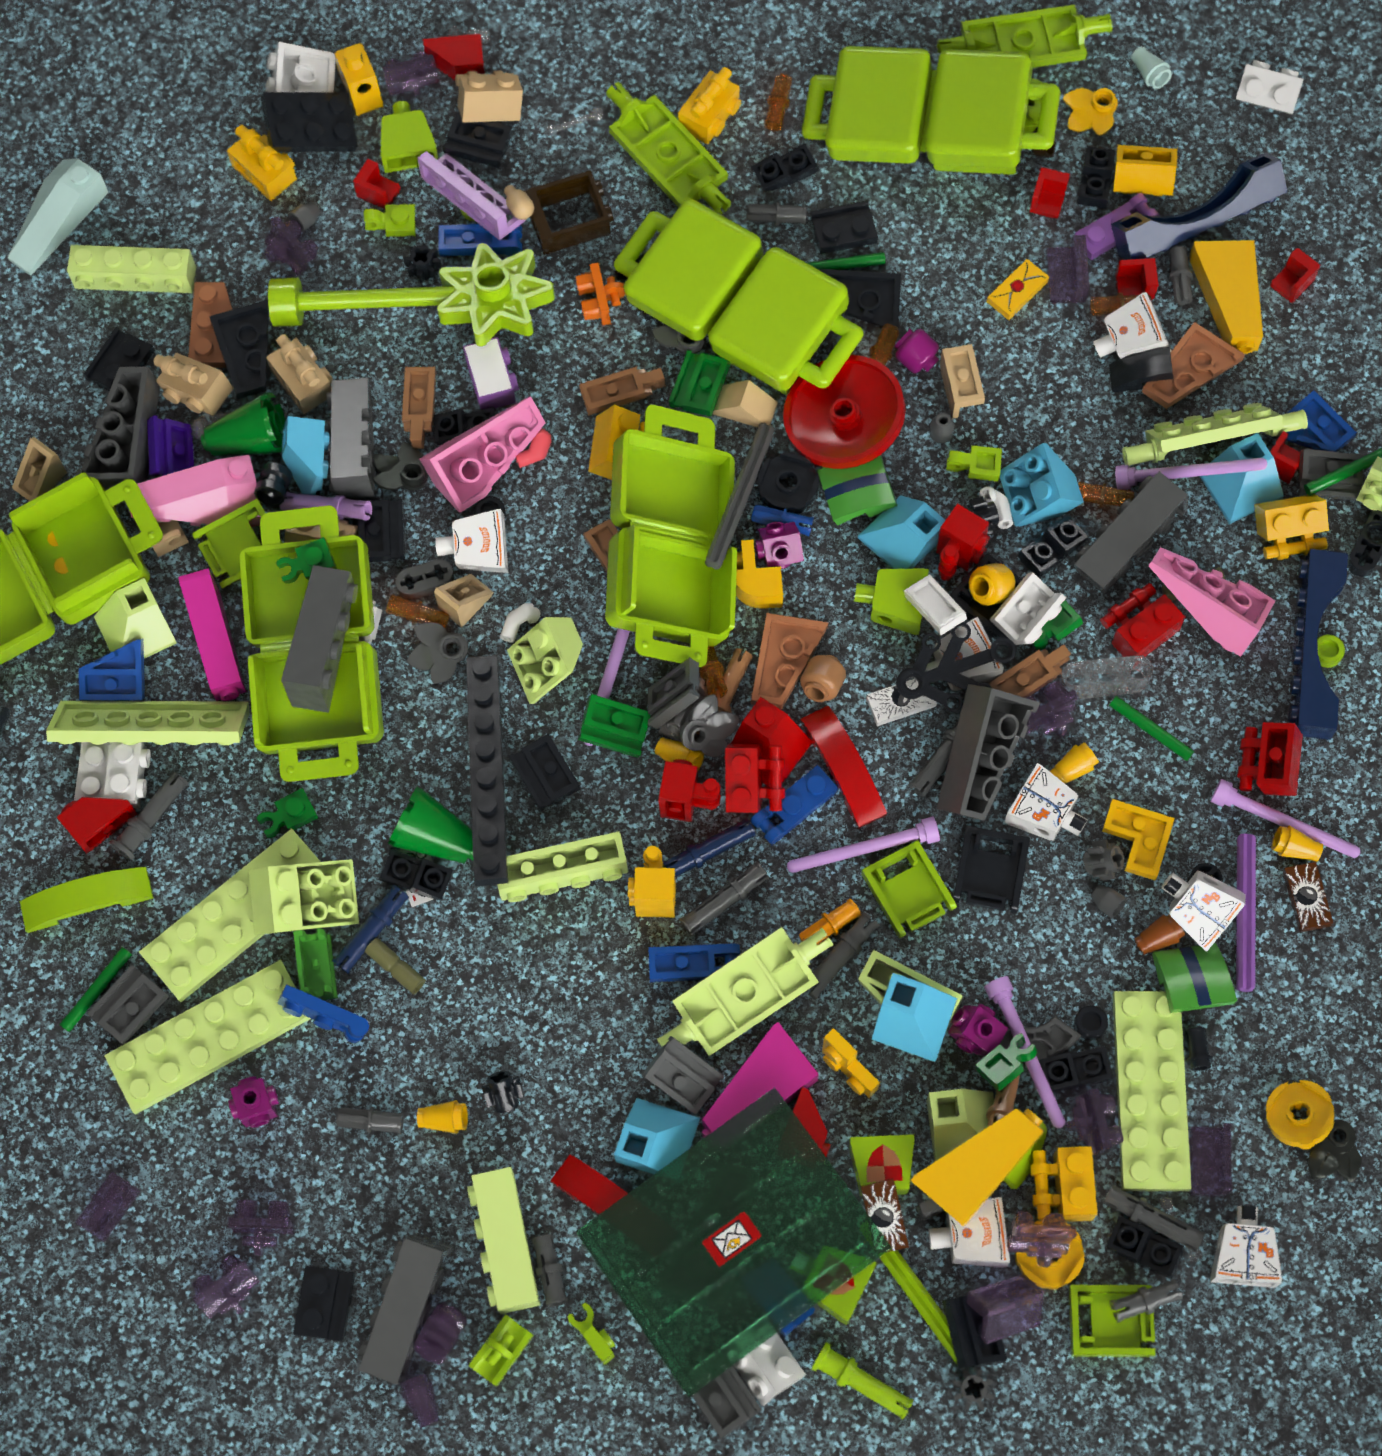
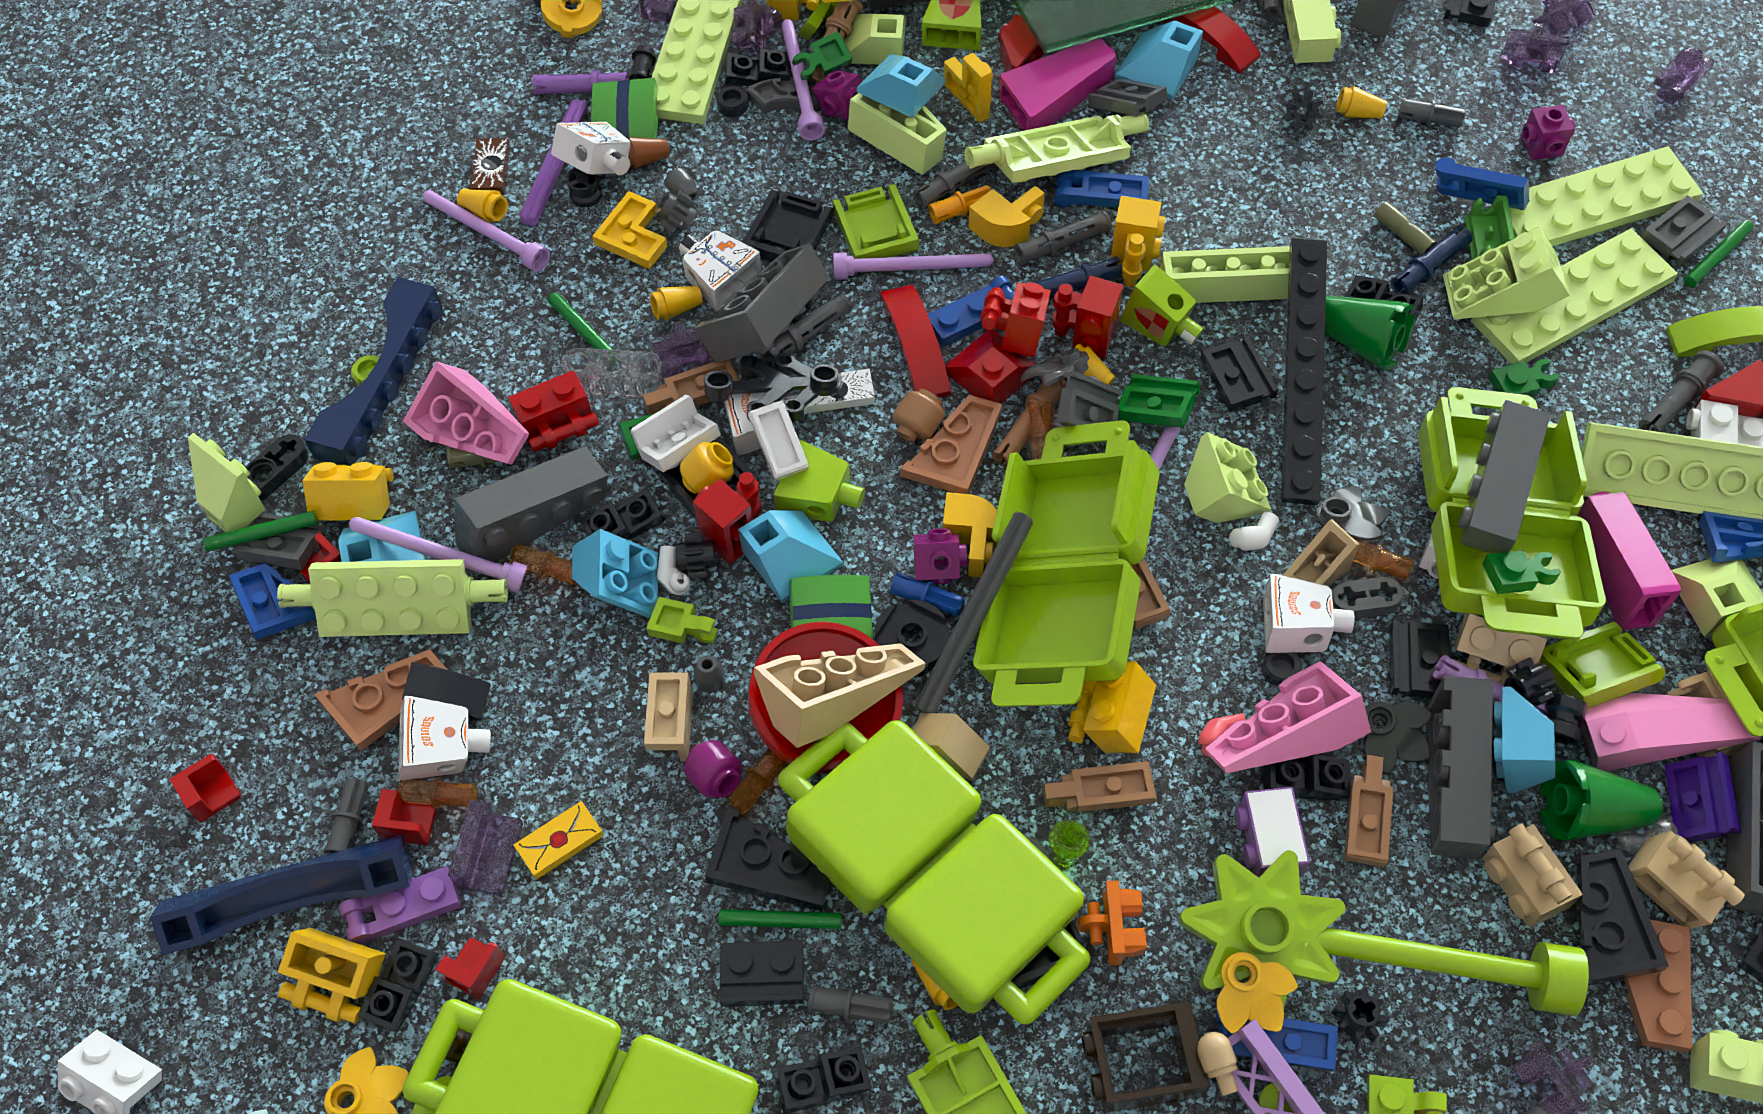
camera: 170 degrees left, 10 degrees down
green plate [668,350,730,417] -> none
yellow slope [1189,240,1263,354] -> none
red brick [1237,722,1303,796] -> none
none -> medium lavender pin [532,70,629,95]
none -> tan wedge [754,644,926,748]
none -> yellow brick [969,186,1045,247]
none -> clear neon green cone [1049,820,1090,867]
none -> lime torso [1120,264,1204,346]
none -> yellow plate [1216,952,1298,1033]
none -> black gear [1504,657,1555,707]

